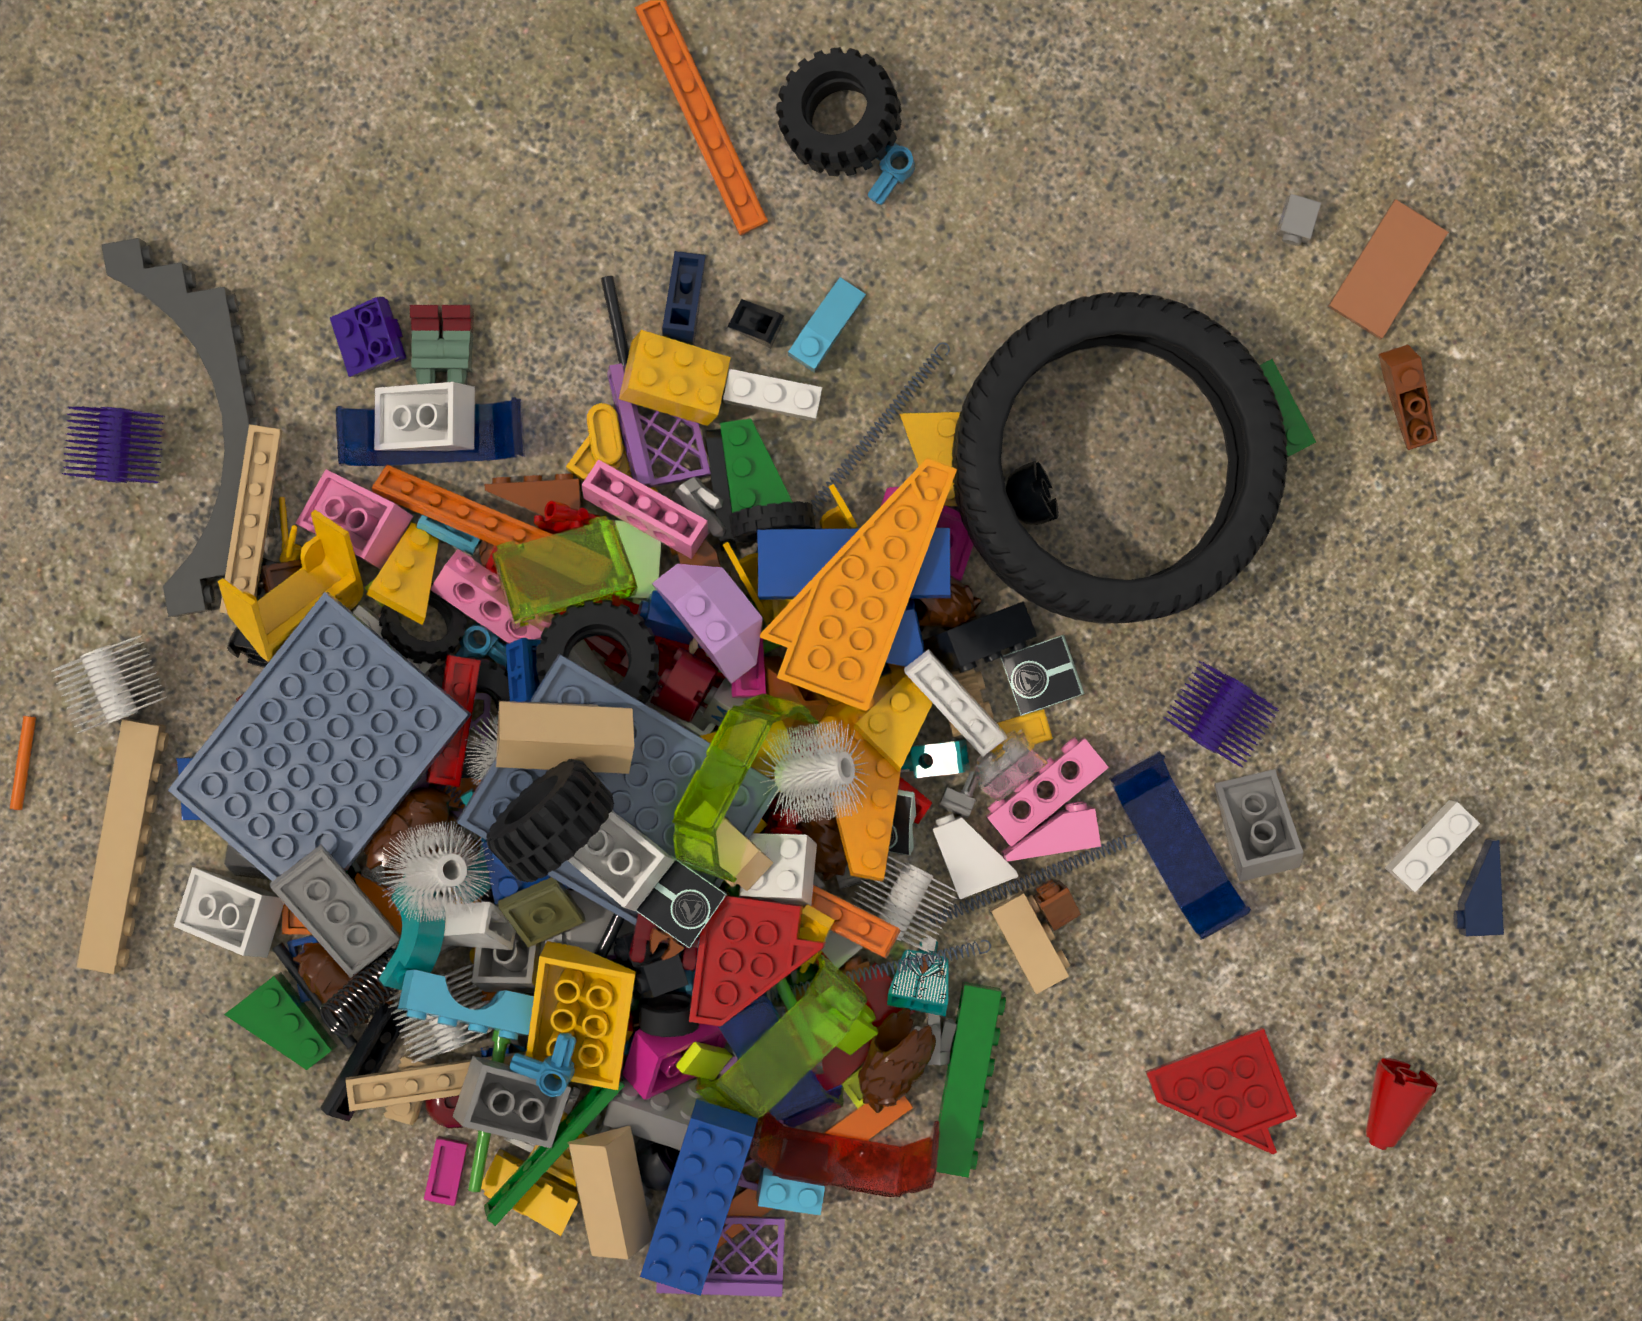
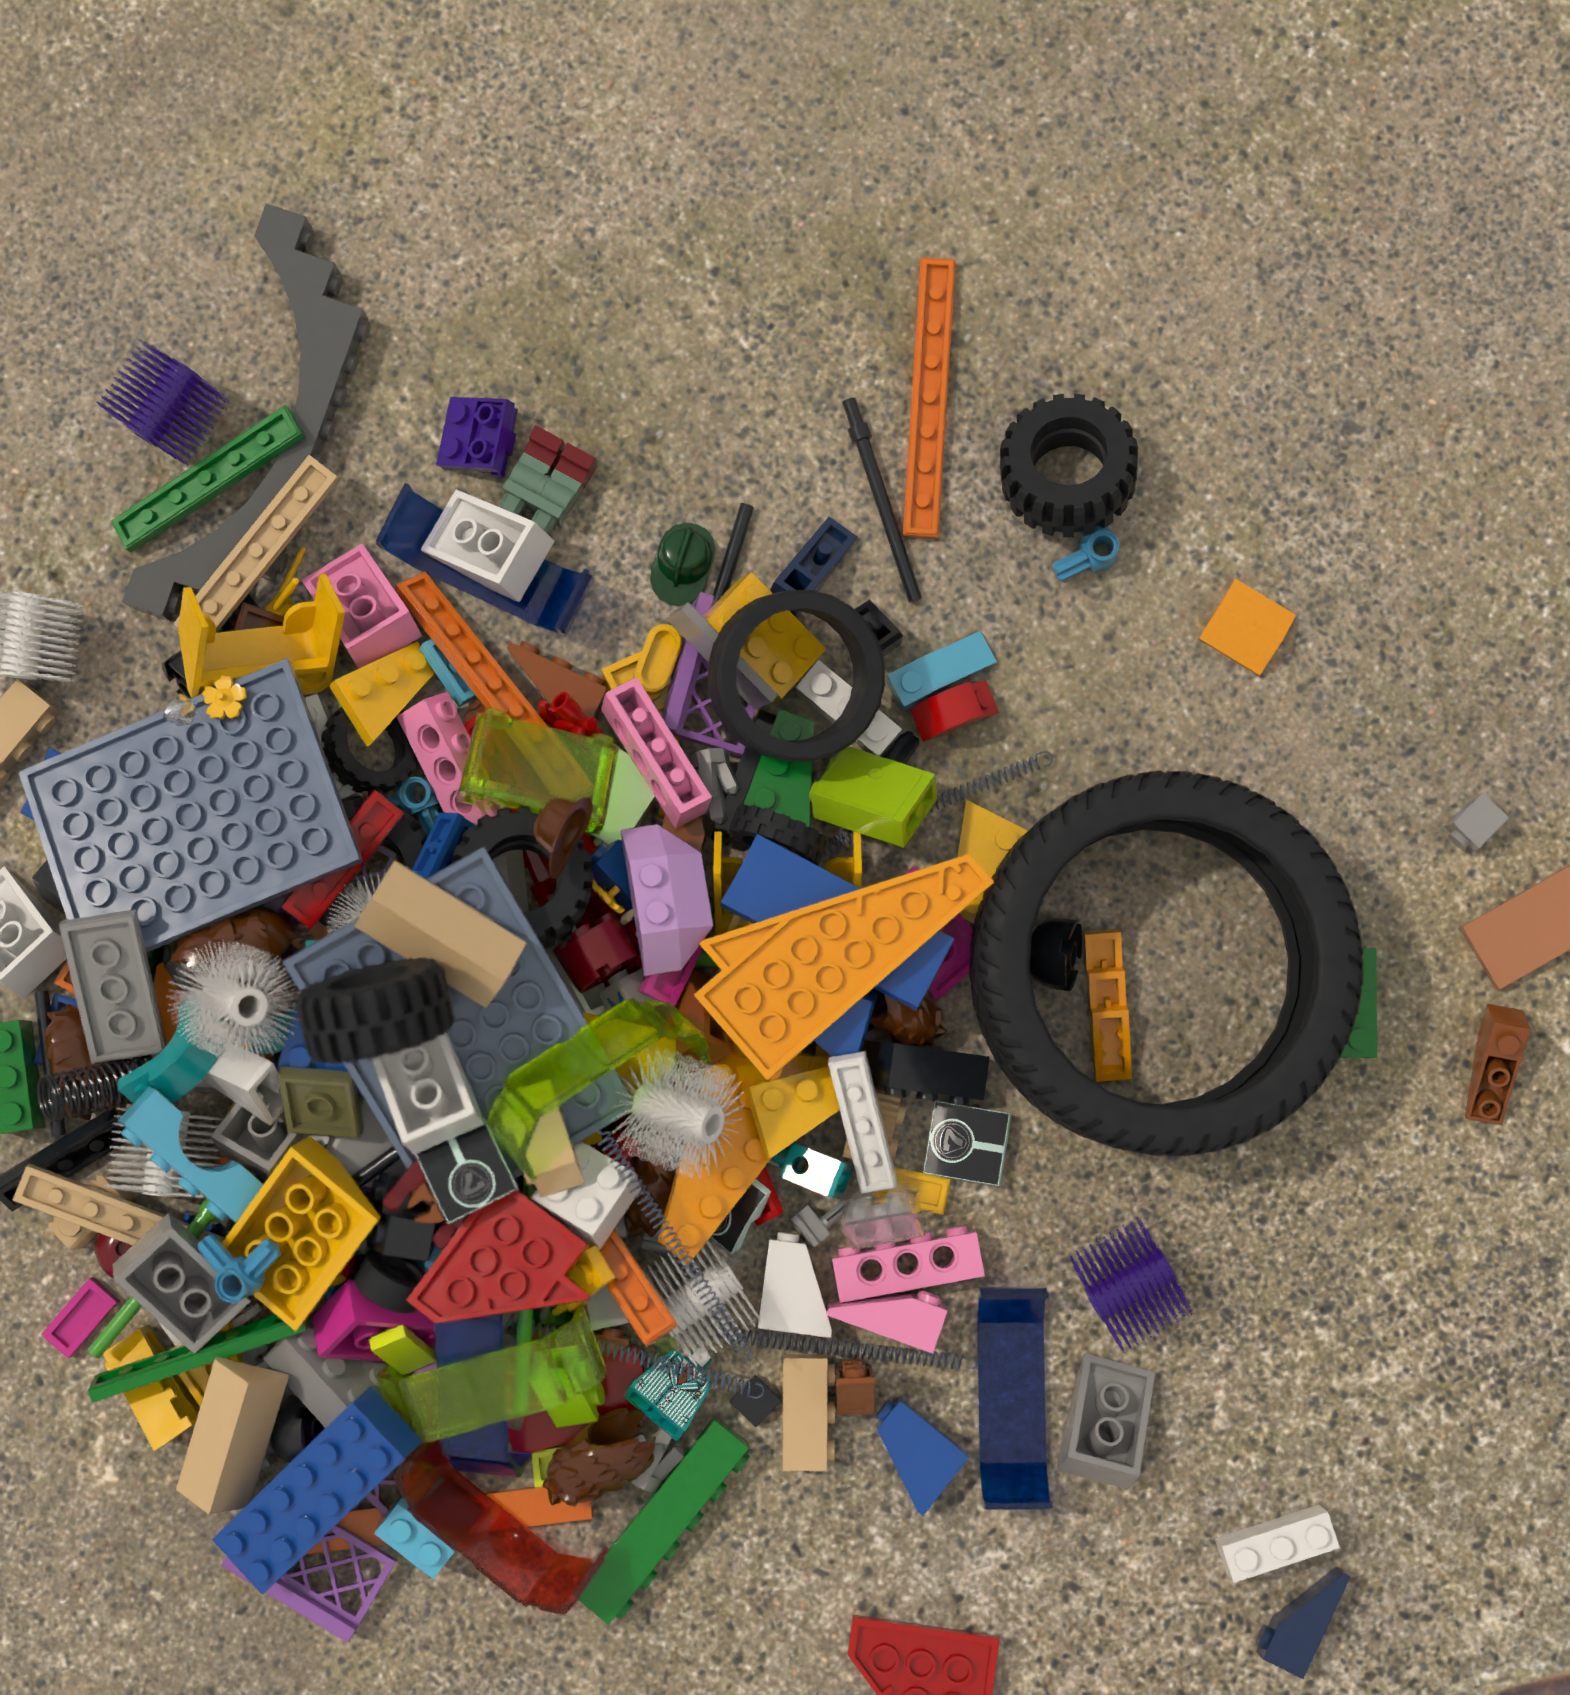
camera: 30 degrees right, 5 degrees down
none -> green tile [111,405,306,553]
none -> clear hinge [163,693,197,726]
none -> yellow plant [202,675,247,719]
none -> reddish brown piece [534,797,593,879]
none -> yellow plant [592,879,625,914]
none -> sand blue piece [593,1124,751,1361]
none -> dark green piece [650,523,716,606]
none -> light grey piece [666,603,778,710]
none -> black tyre [707,590,885,761]
none -> black tile [730,1374,782,1427]
none -> lime piece [809,731,937,848]
none -> black bar [842,397,922,603]
none -> blue slope [875,1396,969,1516]
none -> red brick [910,680,999,742]
none -> light orange slope [1083,928,1132,1082]
none -> light orange slope [1198,578,1296,676]

